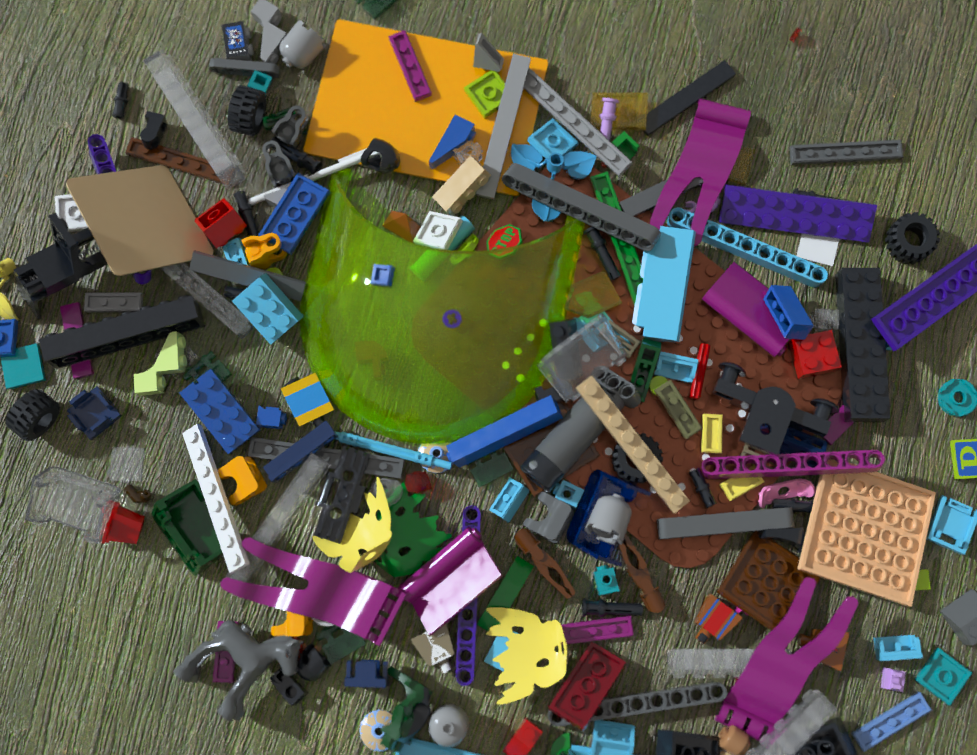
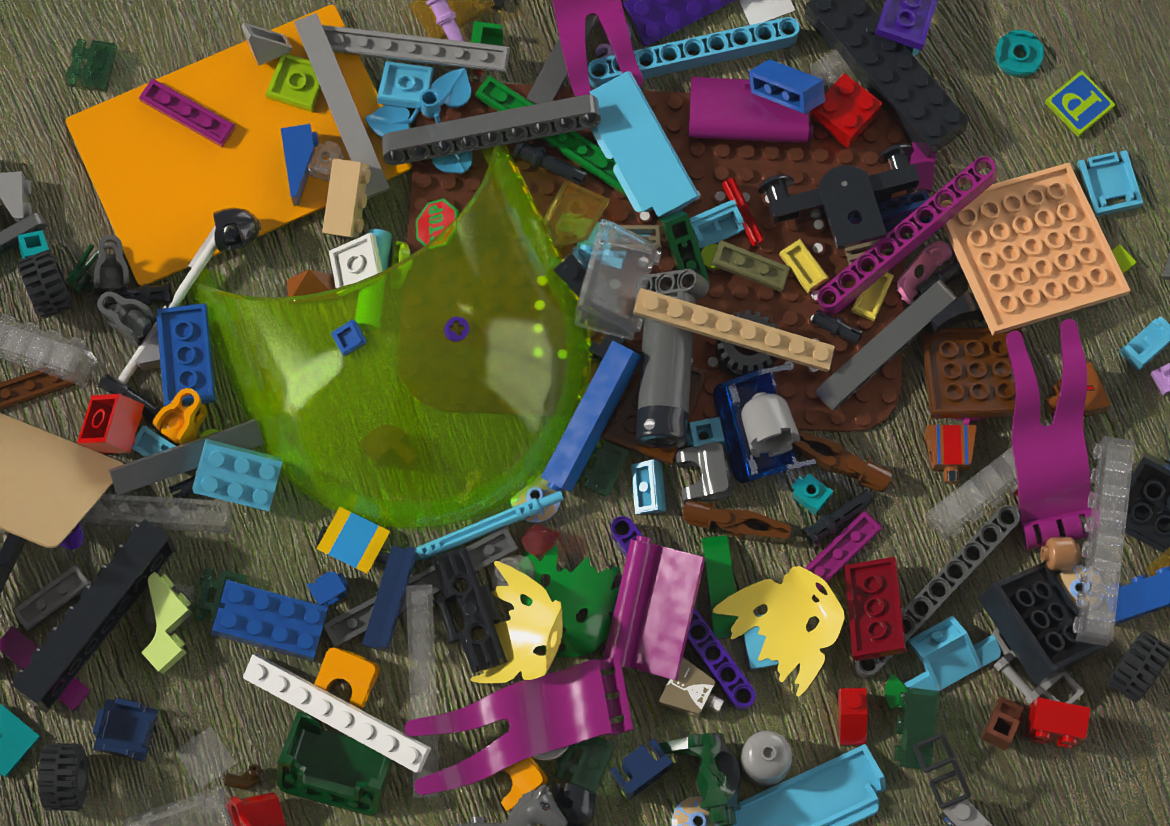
camera: 40 degrees left, 5 degrees down
light grey cylinder [279,20,326,69] -> none

